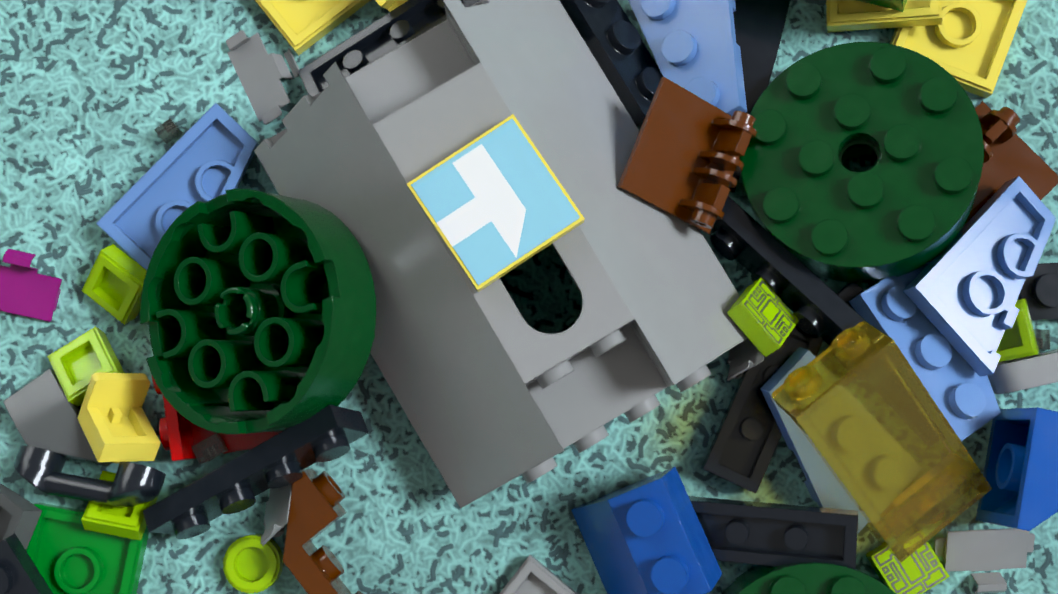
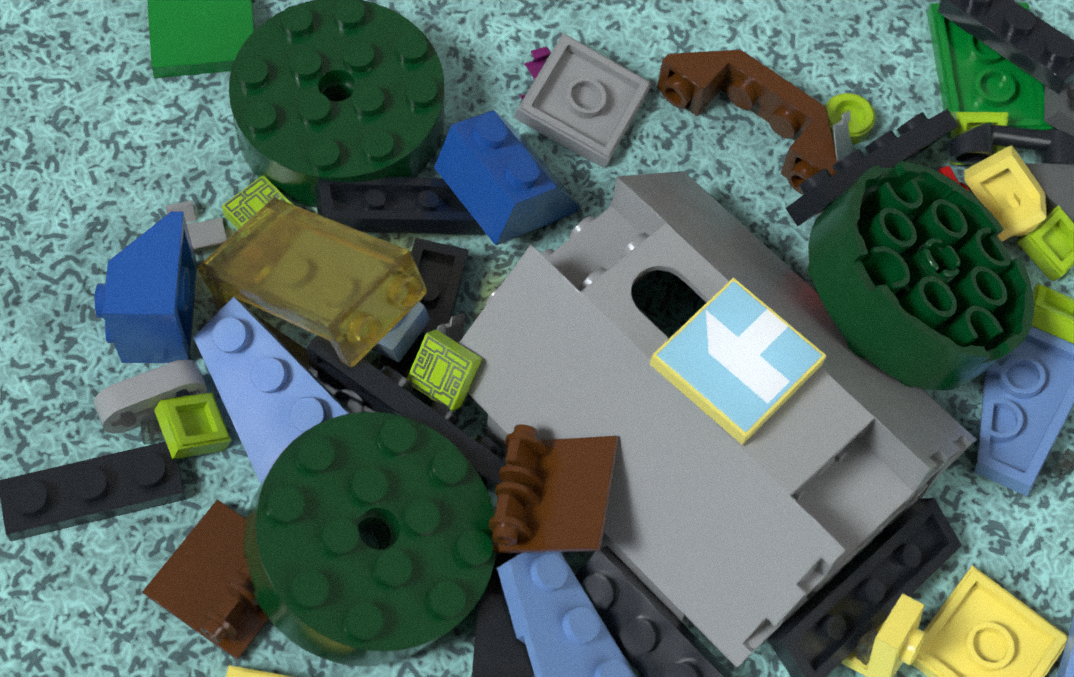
camera: 160 degrees right, 20 degrees down
light grey piece [226,30,300,125] -> none
wing [903,176,1056,377] -> none

